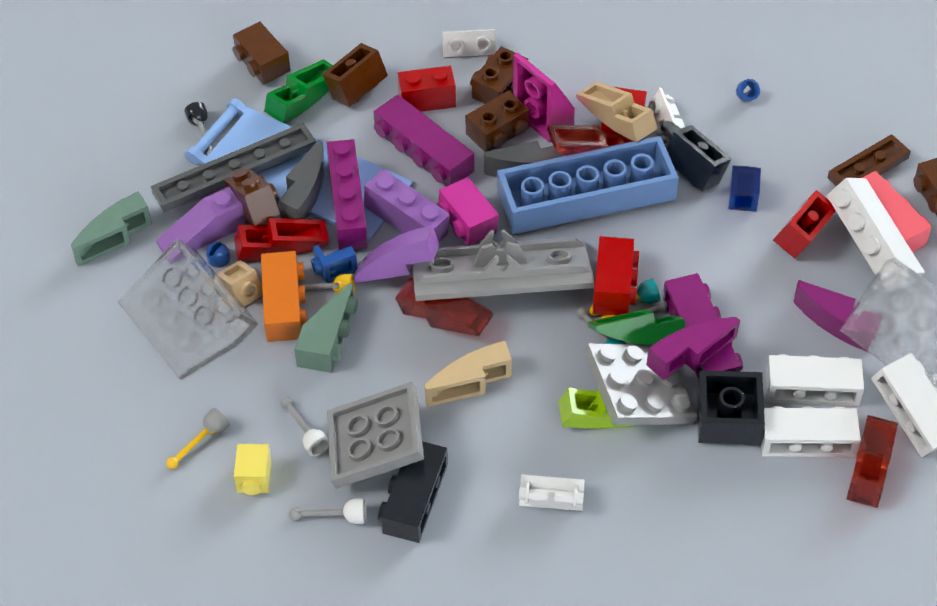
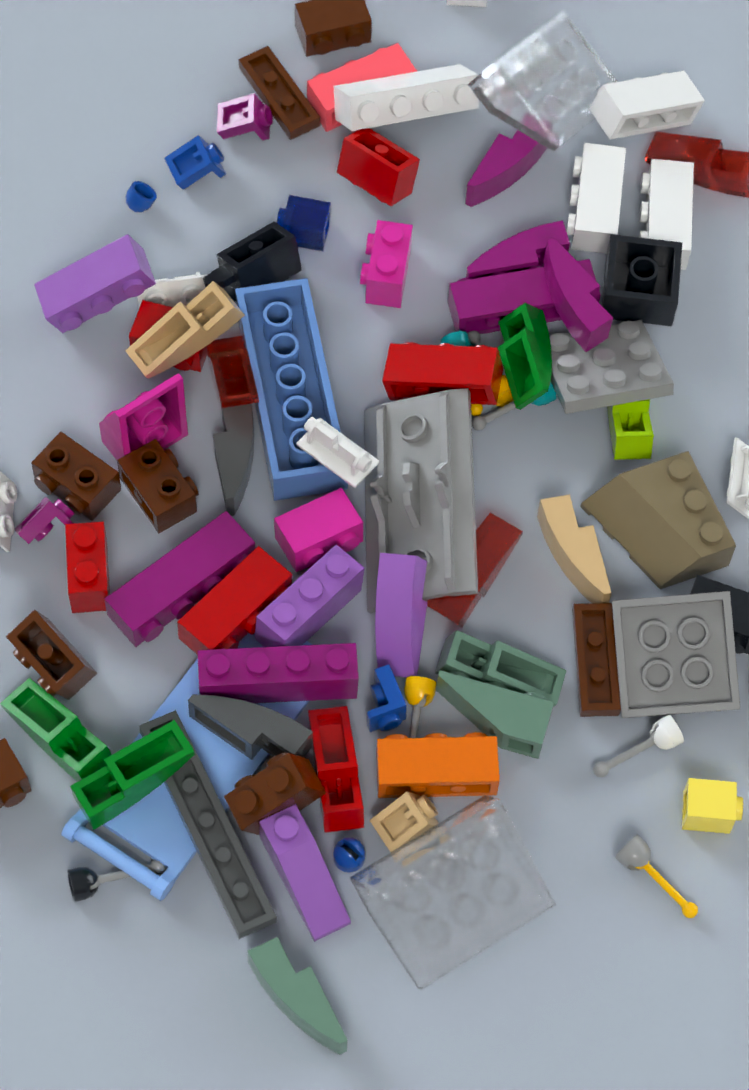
camera: 90 degrees left, 10 degrees up
none -> magenta bracket [14,497,75,544]
none -> medium lavender brick [34,234,156,333]
none -> green slope [70,720,195,830]
none -> blue bracket [164,135,226,190]
none -> red brick [177,546,292,655]
none -> magenta bracket [217,93,273,141]
none -> white hinge [296,417,379,488]
none -> dark pink brick [360,220,413,308]
none -> sand green slope [435,630,567,707]
none -> magenta slope [466,220,570,279]
none -> reddish brown plate [572,603,621,717]
none -> dark tan wedge [580,451,736,589]

